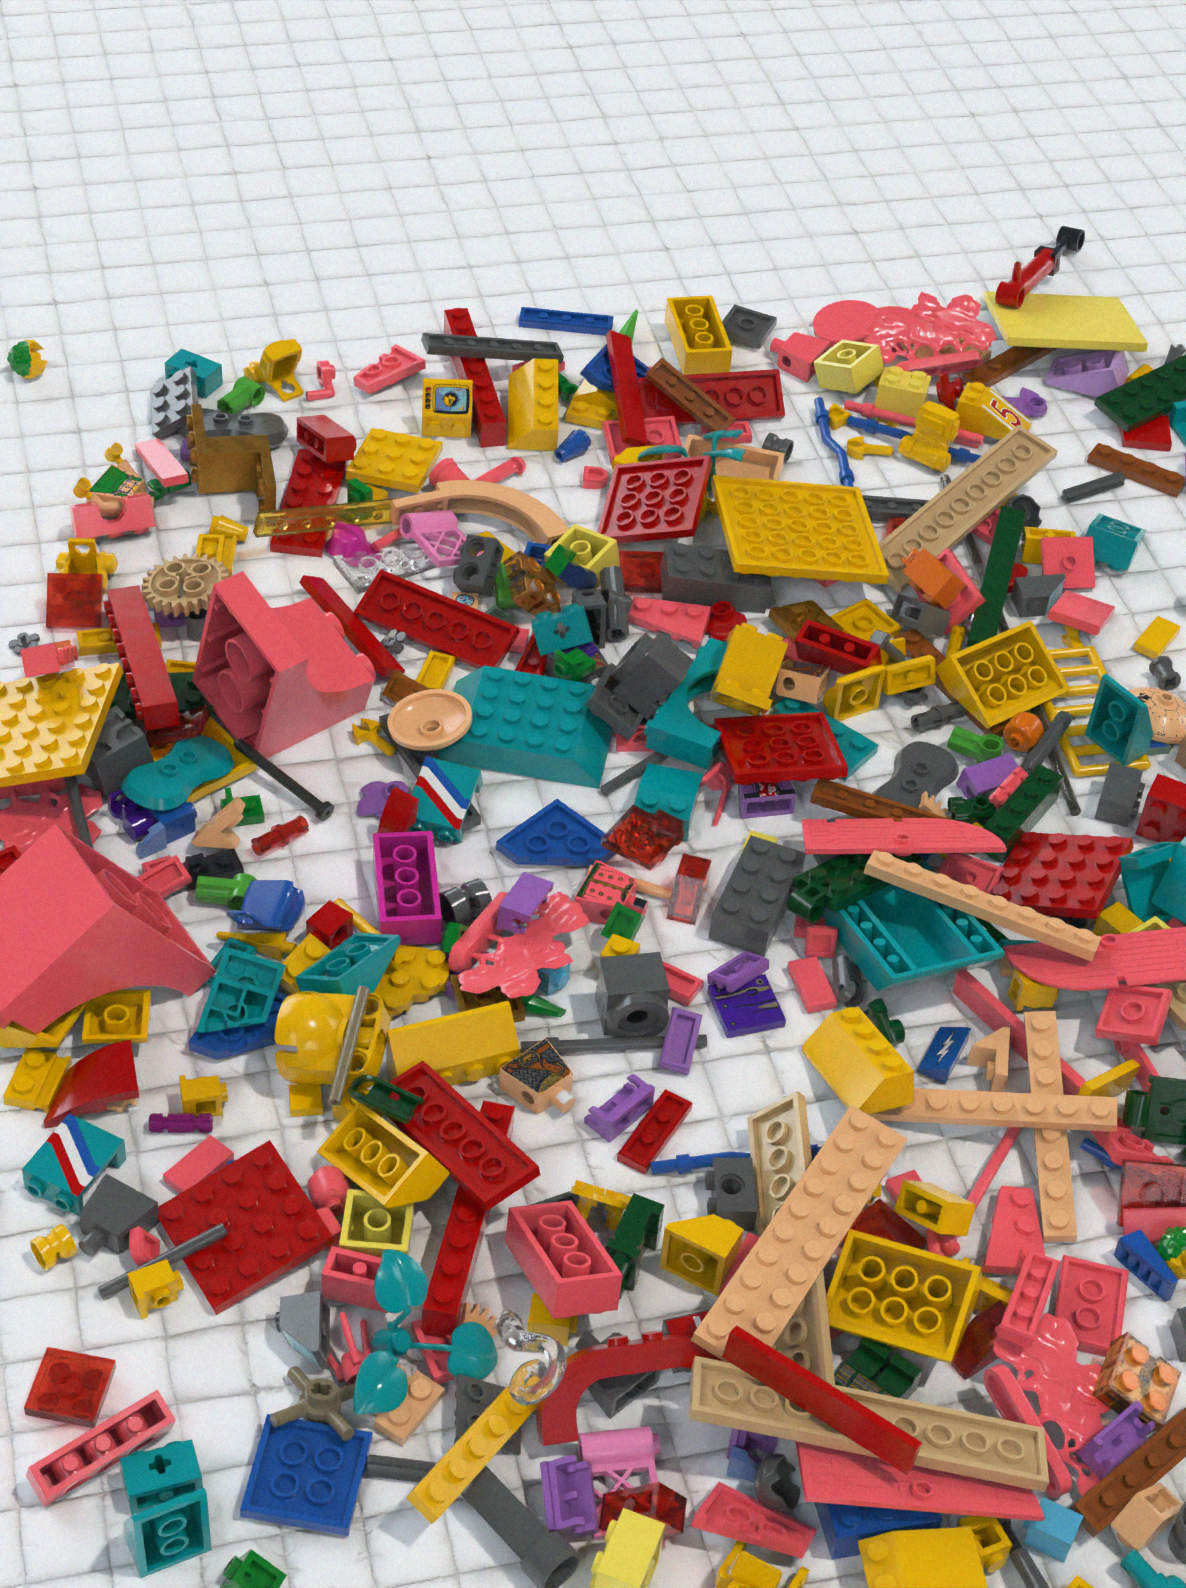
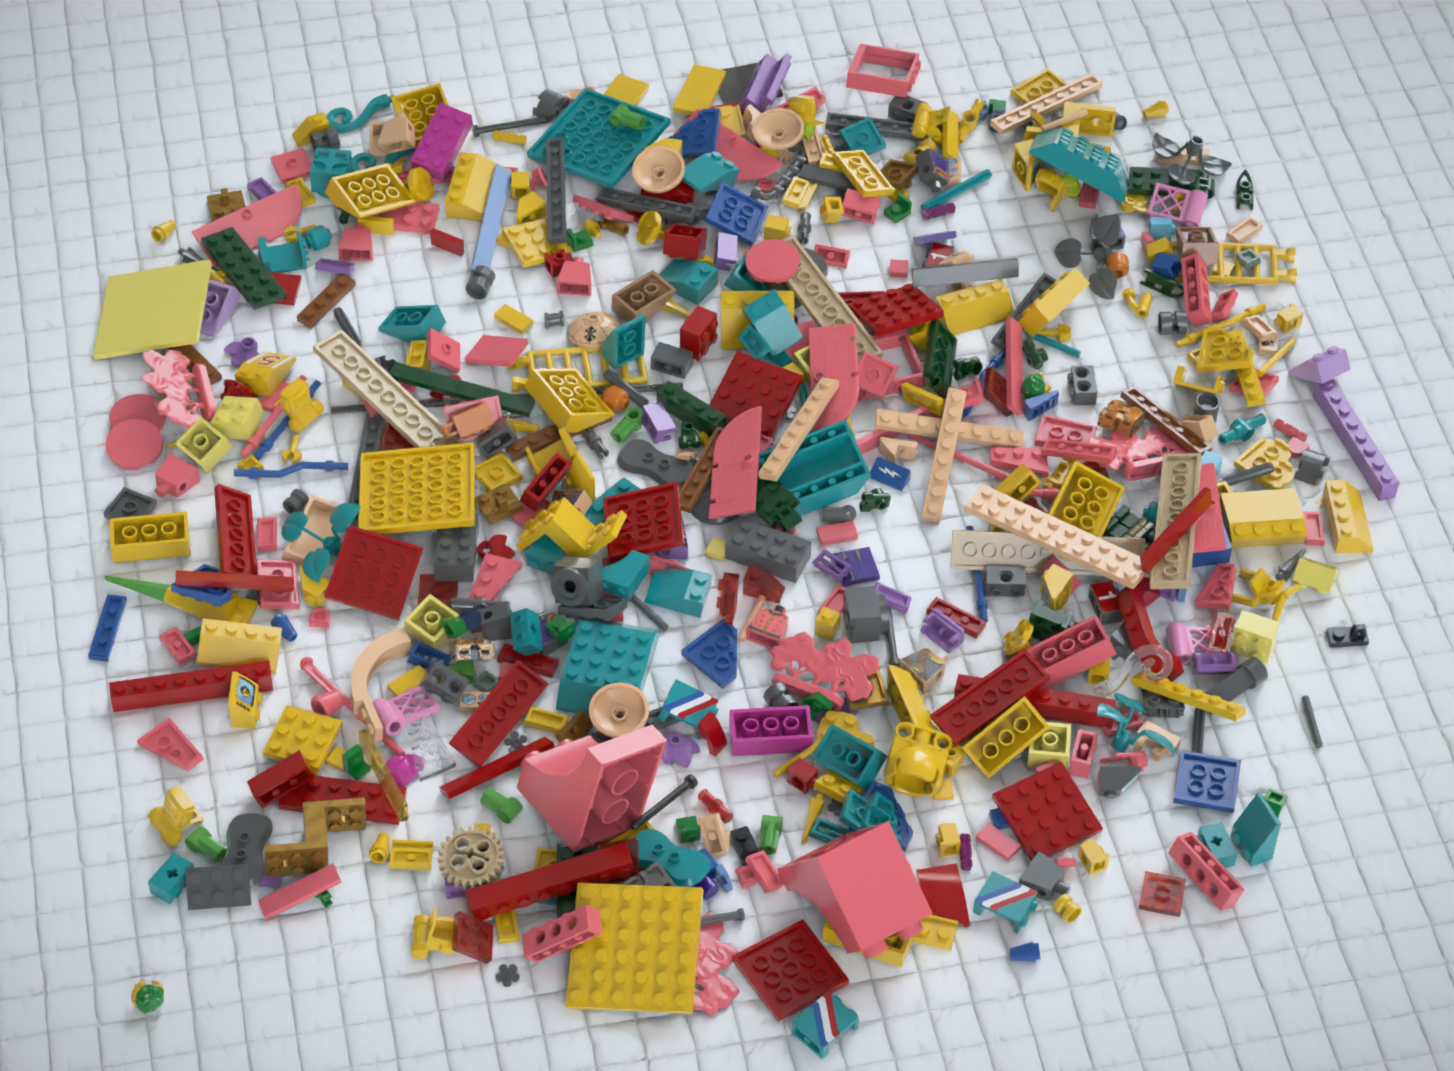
camera: 85 degrees left, 5 degrees up
coral arch [69,493,155,541] -> none
torso [73,442,154,517] -> none
dark grey bar [97,1223,228,1300] -> none
blue piece [226,880,306,932] -> none
dark tan bar [270,1366,355,1441] -> none
coral plate [306,360,336,401] -> none
coral head [307,1165,352,1217] -> none
dark tan piece [328,986,370,1106] -> none
dark green piece [347,1075,424,1124] -> none
dark grey tile [421,333,564,364] -> none
medium lavender hinge [496,872,554,934] -> none
green bracket [600,902,645,941] -> none
dark orange plate [645,358,735,432] -> none
dark grey hair [754,1453,801,1512] -> none
yellow slope [802,1007,914,1115] -> none
coral tile [804,925,838,958] -> none
dark grey piece [869,630,913,664] -> none
coral axle [989,767,1028,808] -> none
red piece [995,226,1085,309] -> none
dark grey slope [1011,574,1066,618] -> none
medium lavender hinge [1077,1400,1155,1480] -> none

